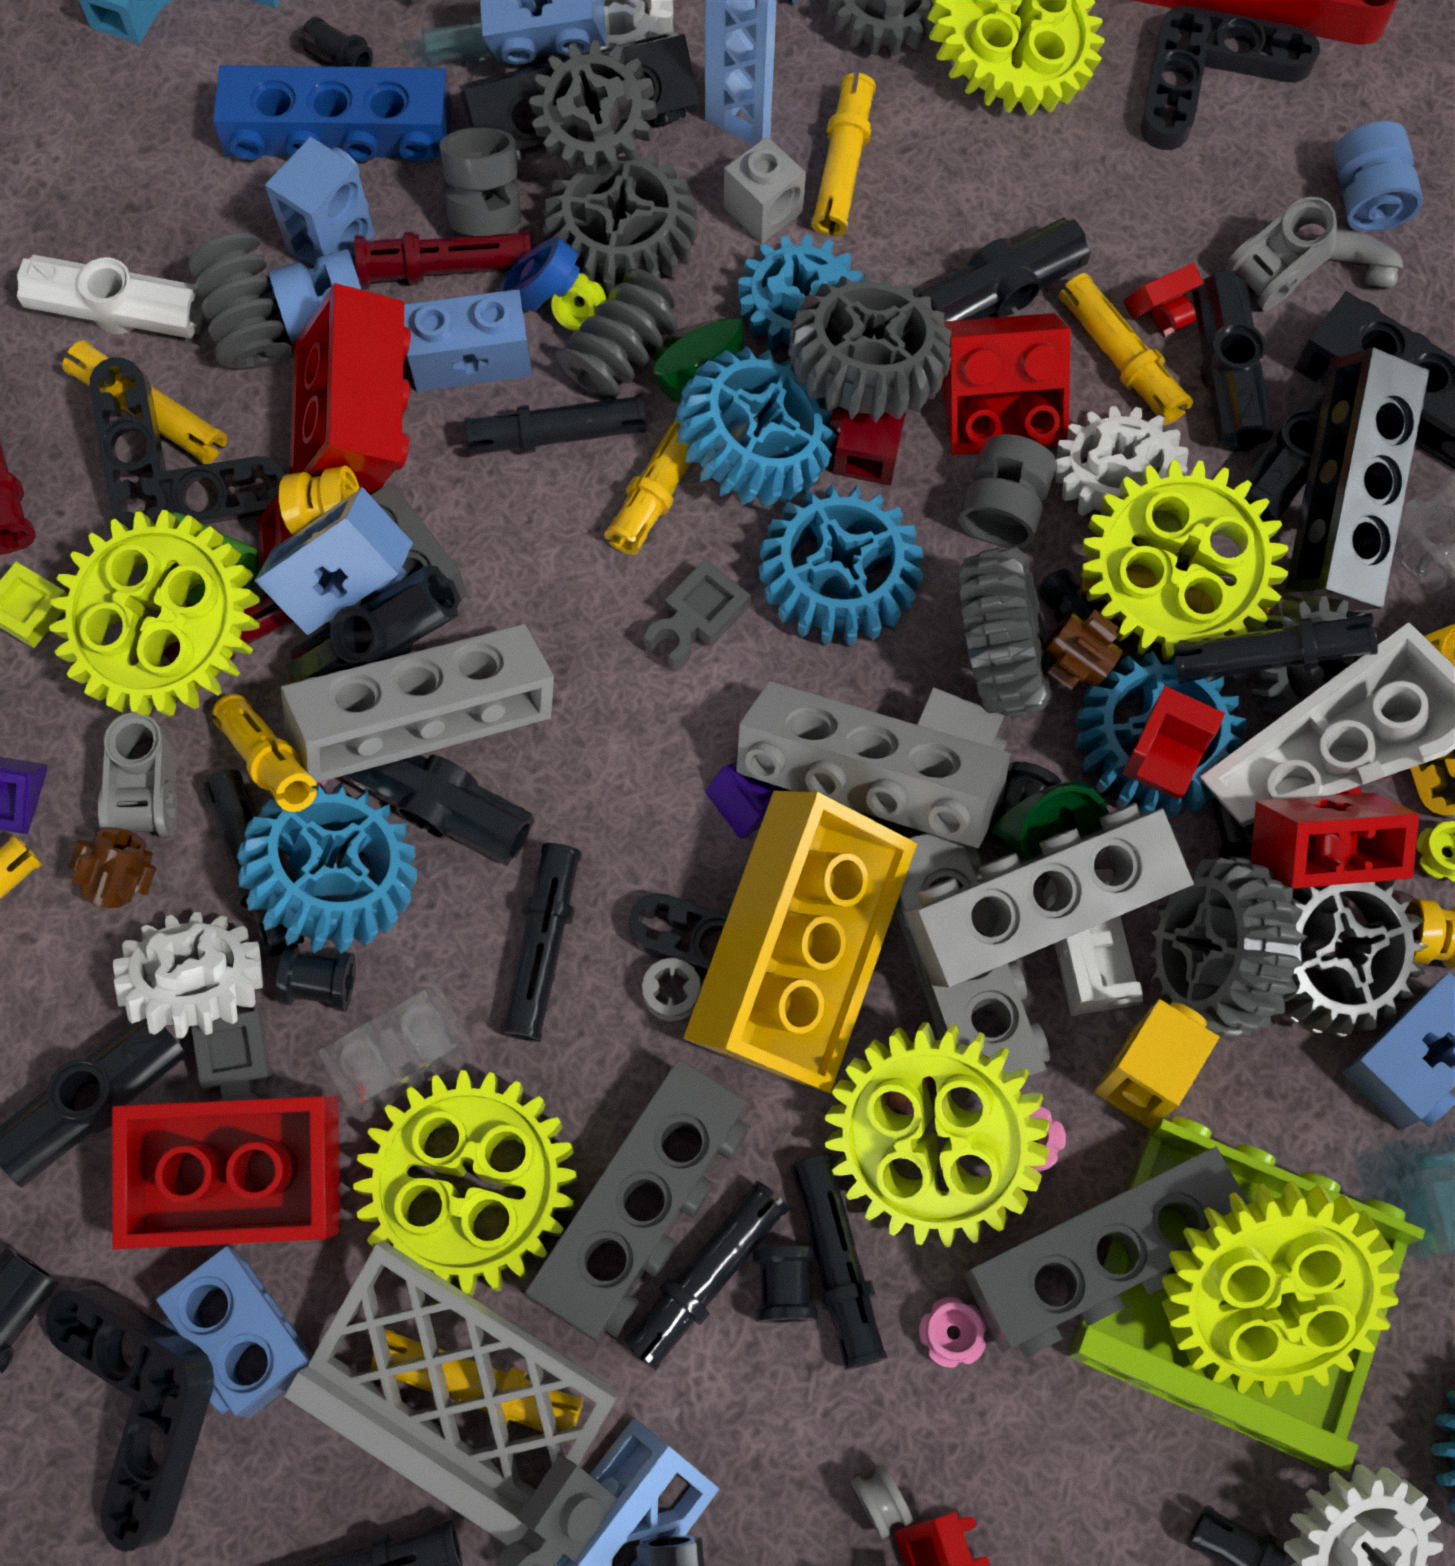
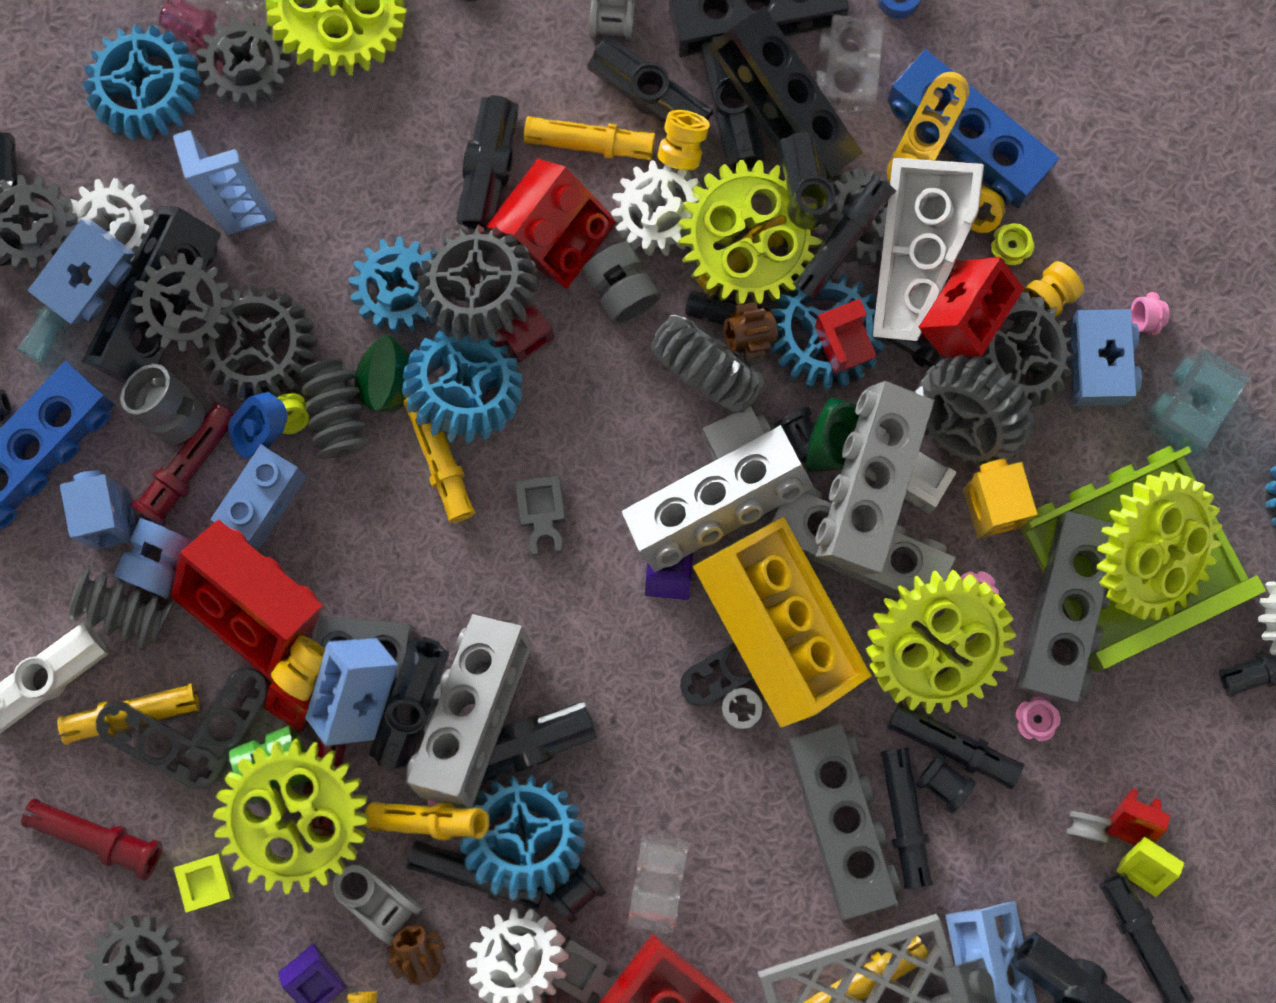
camera: 45 degrees left, 10 degrees up
neon yellow gear [353,1070,578,1297] -> none
black pin [464,394,646,457] -> none
black pin [500,843,582,1042] -> none
light grey brick [724,137,806,244] -> none
dark azure gear [759,484,923,647] -> none
yellow pin [811,73,876,236] -> none
red tile [1123,263,1204,337] -> none
none -> yellow wheel [657,110,710,170]
none -> black piece [778,132,835,230]

